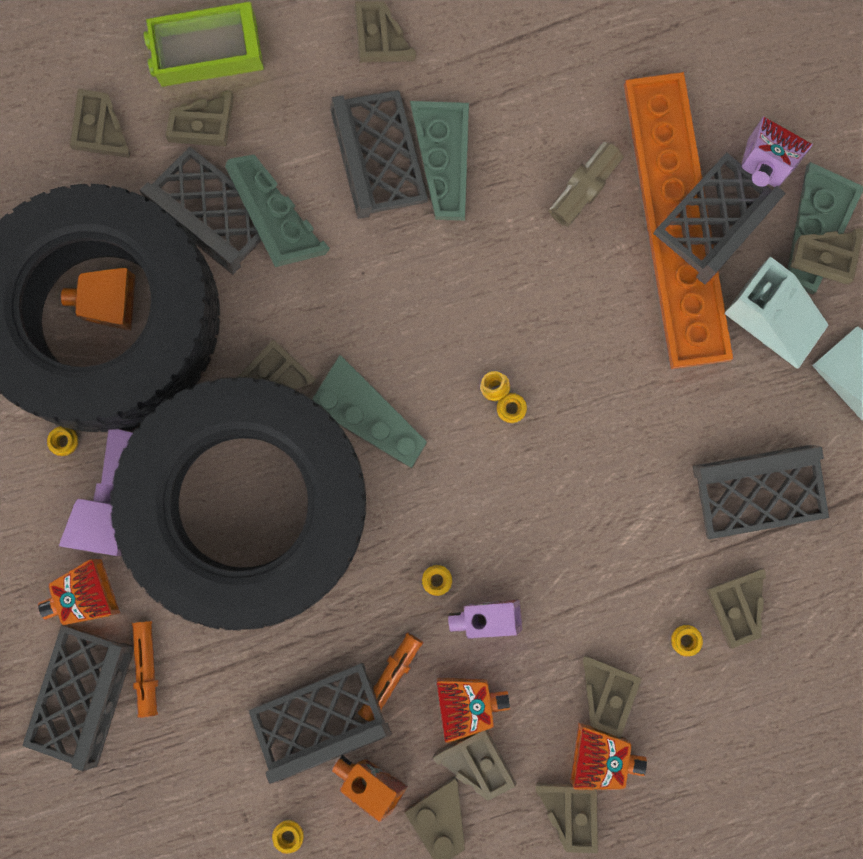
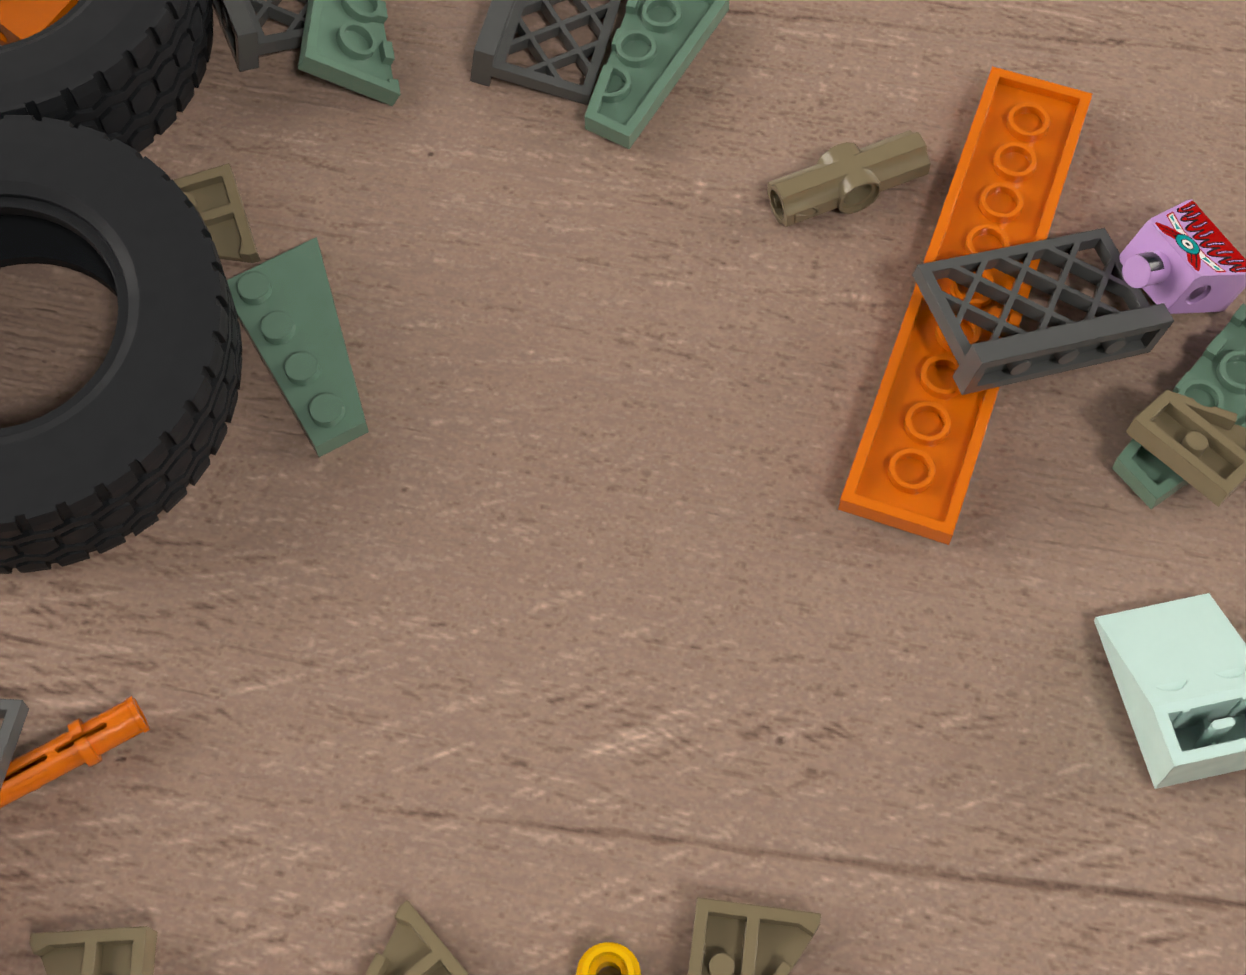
camera: 25 degrees right, 20 degrees down
yellow plate [422,565,452,596] -> none
torso [437,678,510,743] -> none
lavender torso [448,599,522,638] -> none
yellow plate [480,371,510,401] -> none
yellow plate [497,393,527,423] -> none
dark grey fence [692,445,829,539] -> none
light aqua slope [724,256,828,369] -> none

